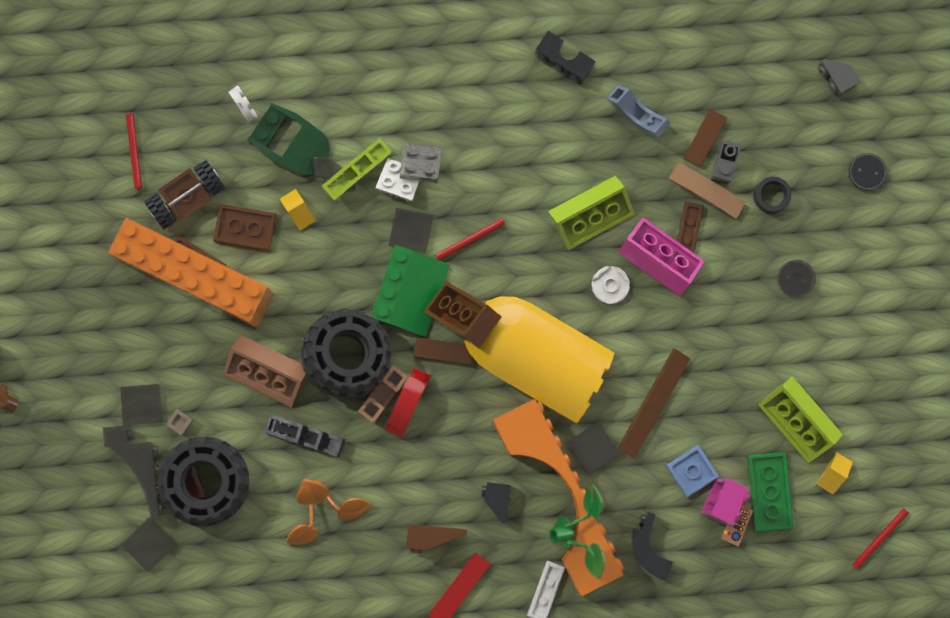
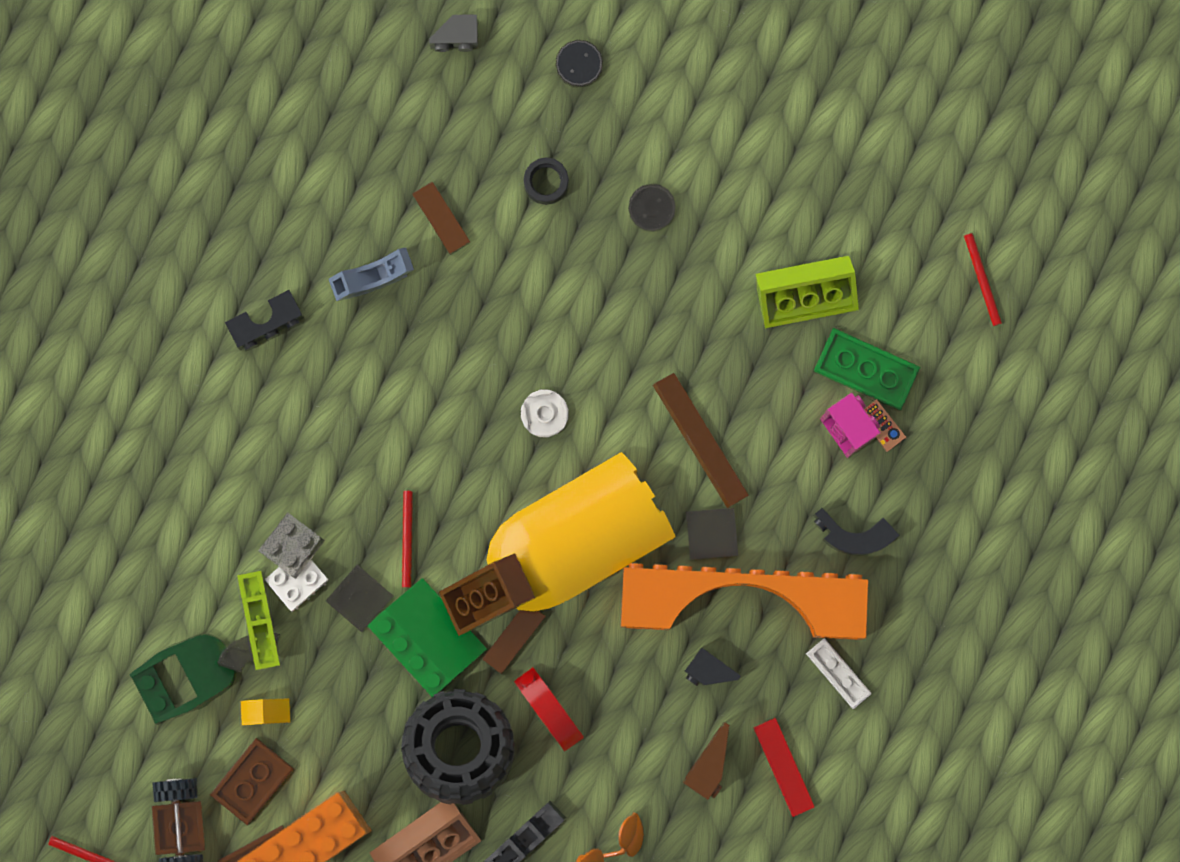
camera: 55 degrees left, 0 degrees up
white plate [229,86,259,123] -> none
medium nougat arch [358,365,408,423] -> none
lime slope [548,176,635,250] -> none
green plant [548,484,605,580] -> none
dark pink slope [618,217,705,296] -> none
medium blue tile [666,445,719,498] -> none
medium nougat slope [669,163,745,219] -> none
reddish brown tile [675,202,703,259] -> none
dark grey slope [710,140,741,185] -> none
yellow slope [816,452,853,495] -> none

